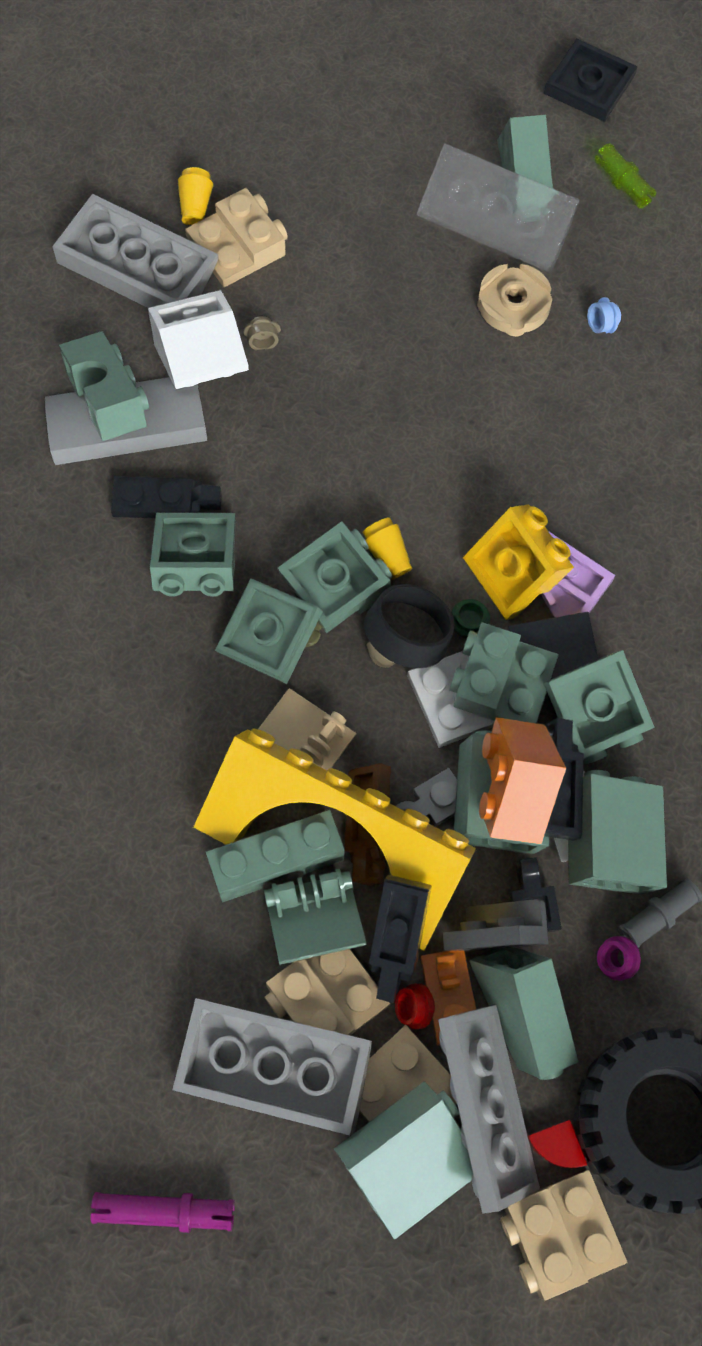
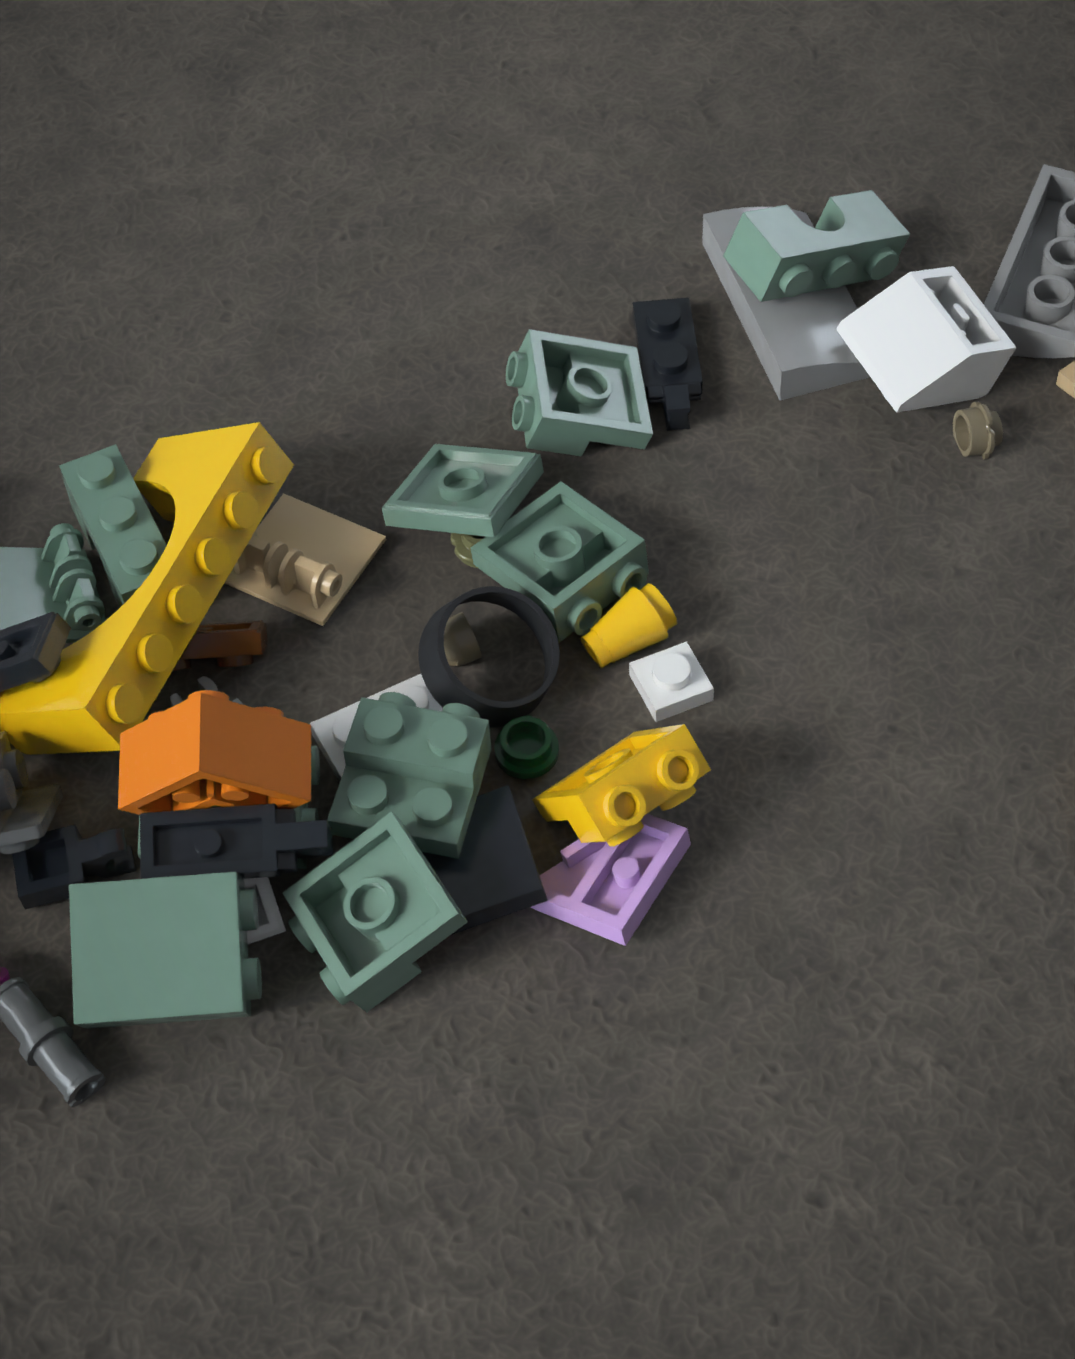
camera: 90 degrees right, 15 degrees down
none -> white plate [629,642,714,722]

